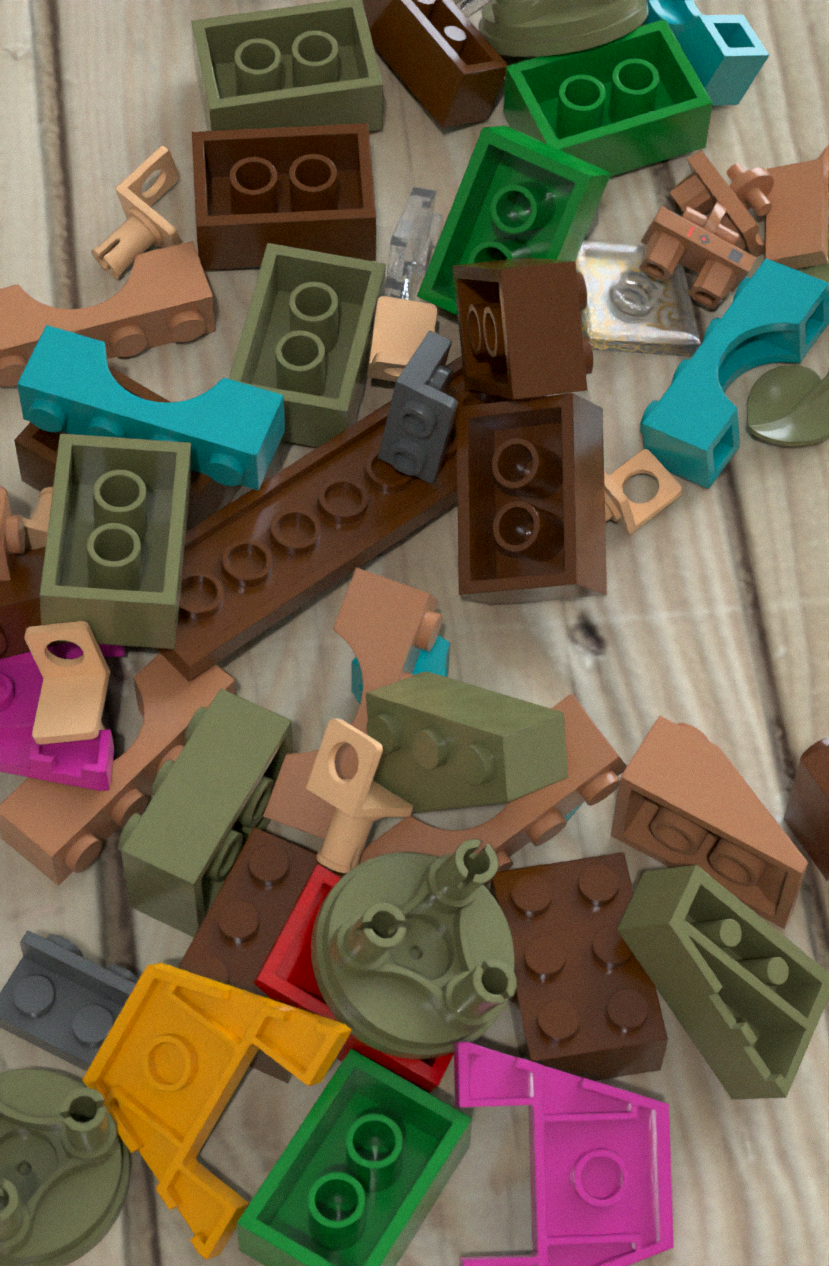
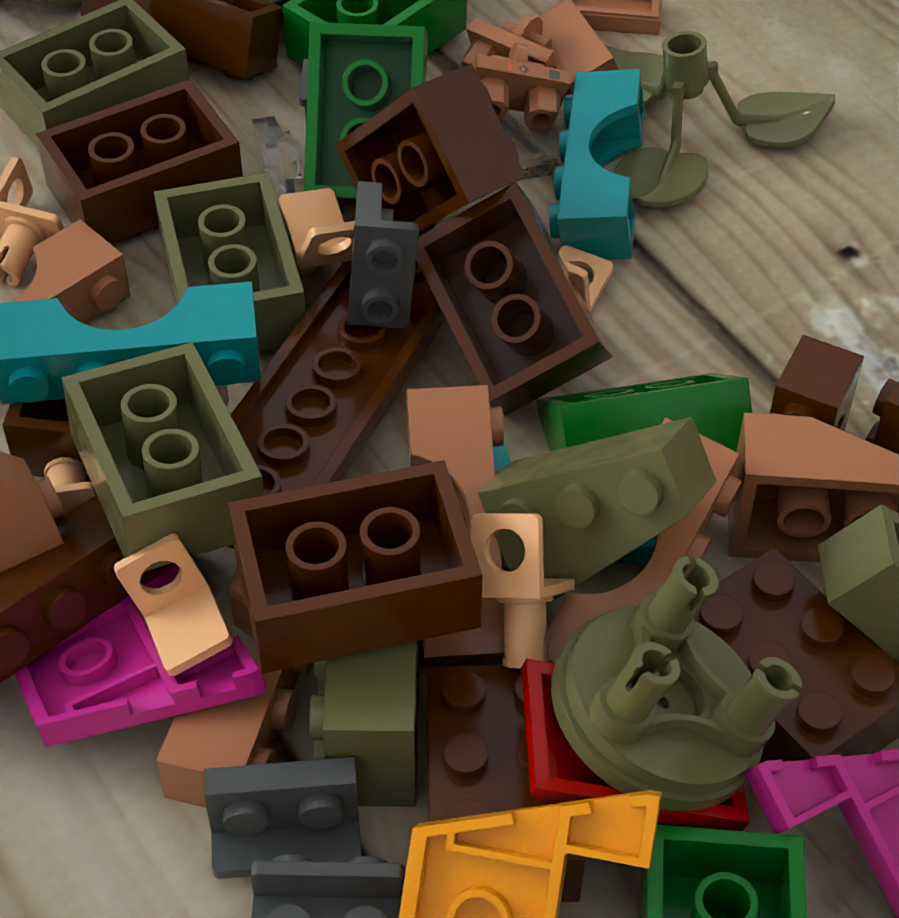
camera: 25 degrees left, 10 degrees down
none -> dark grey bracket [204,757,362,879]
none -> reddish brown brick [228,460,483,674]
none -> green slope [536,373,752,452]
none -> reddish brown brick [770,335,864,431]

